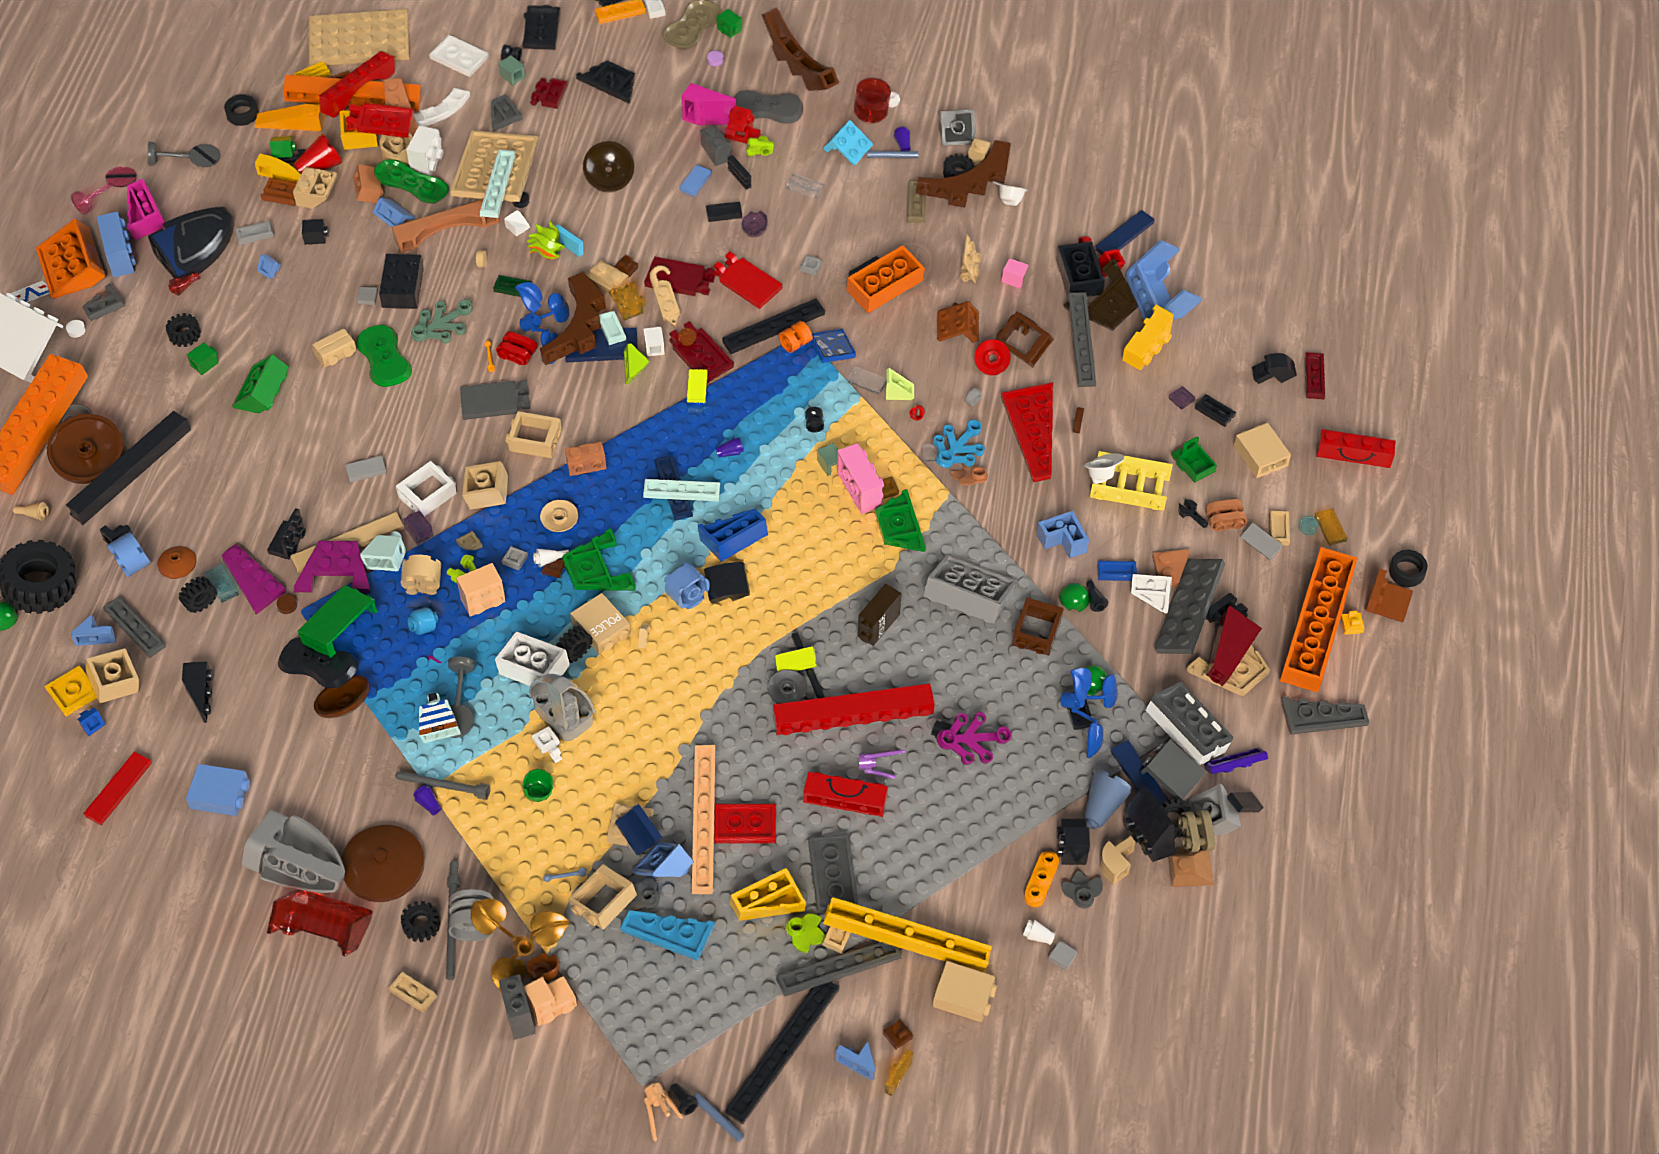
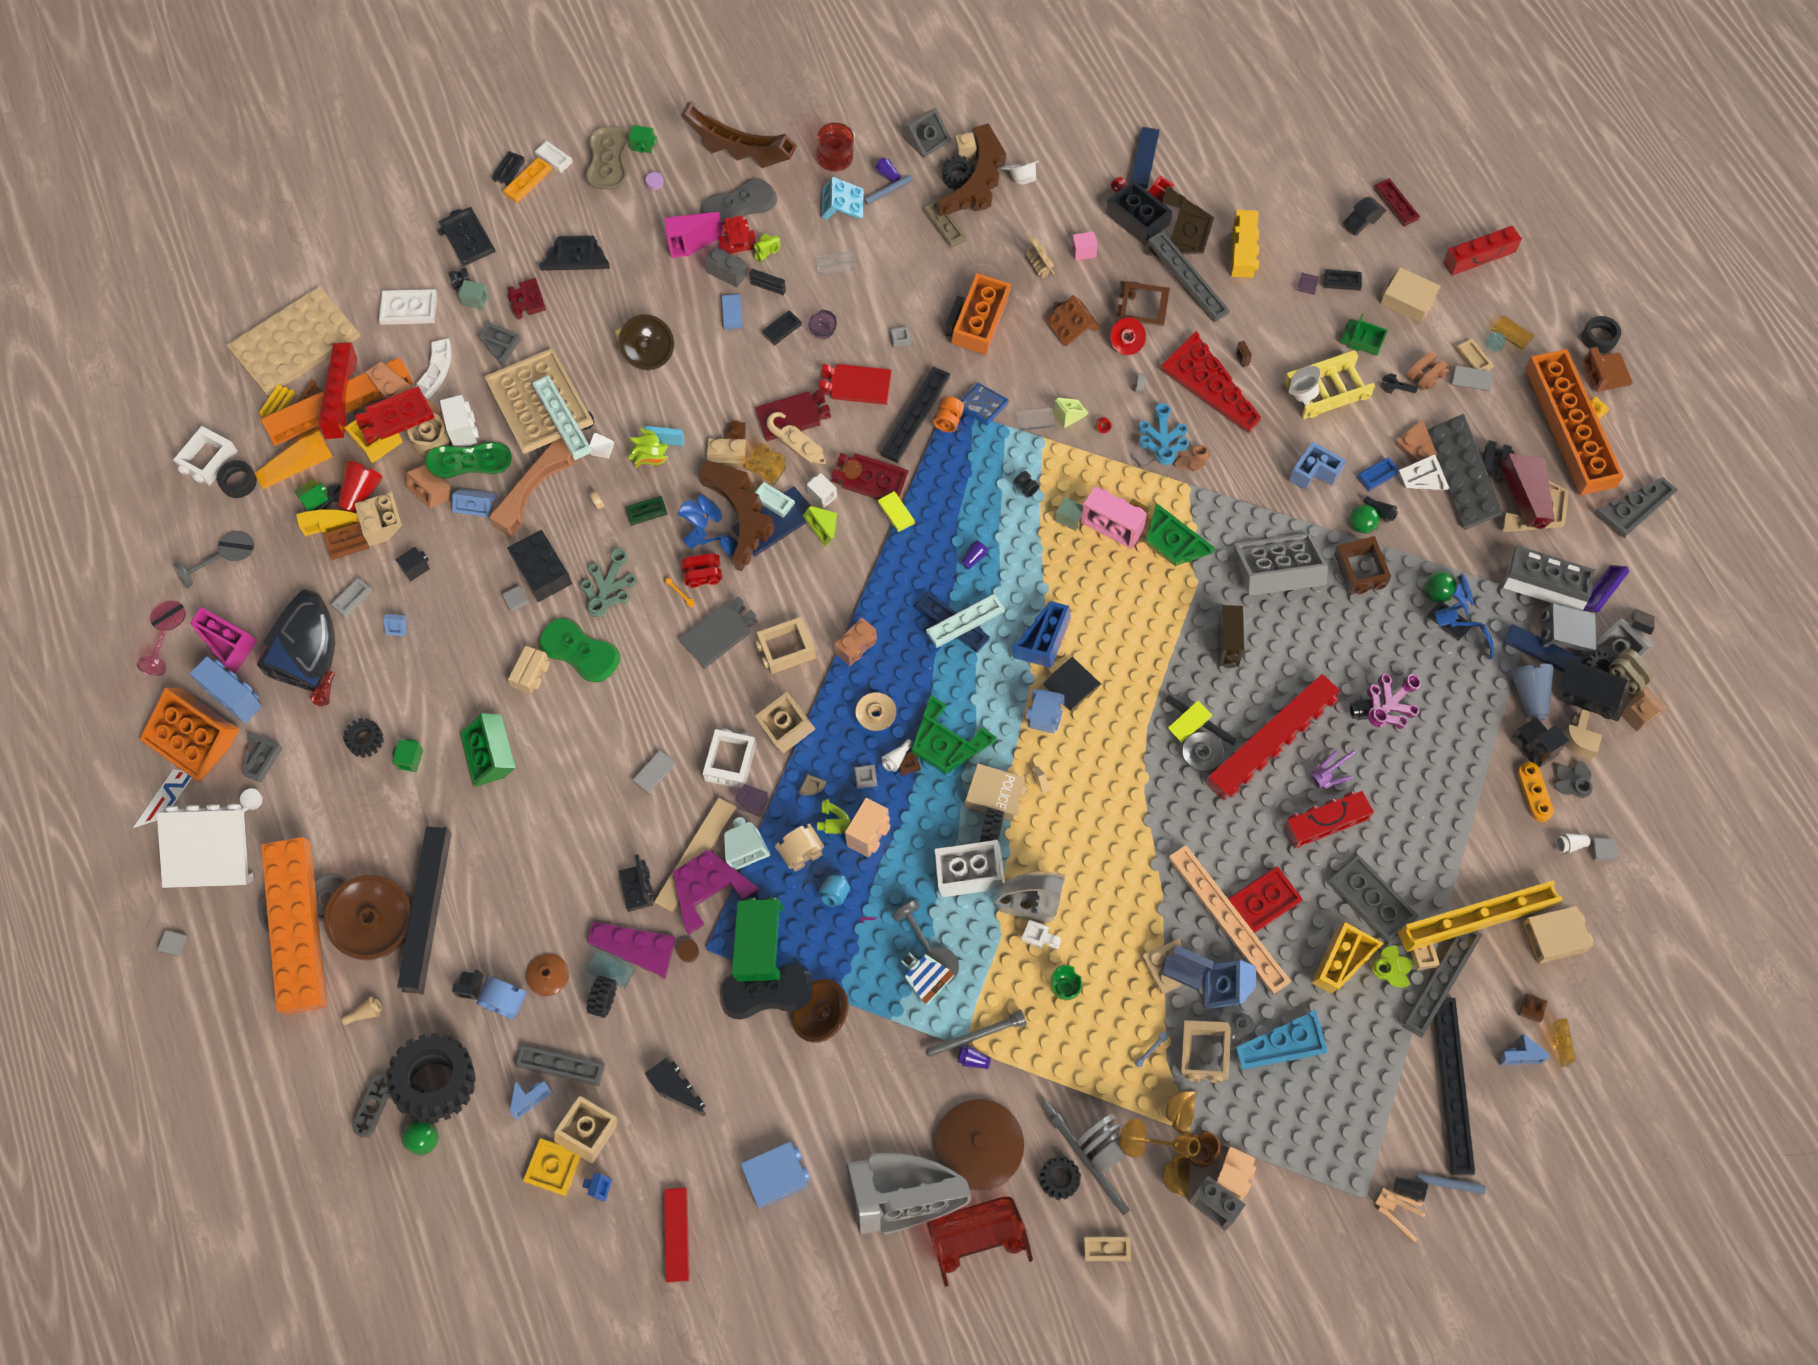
camera: 30 degrees left, 10 degrees up
medium blue windscreen [1126,240,1202,320] -> none
none -> white window [173,426,238,486]

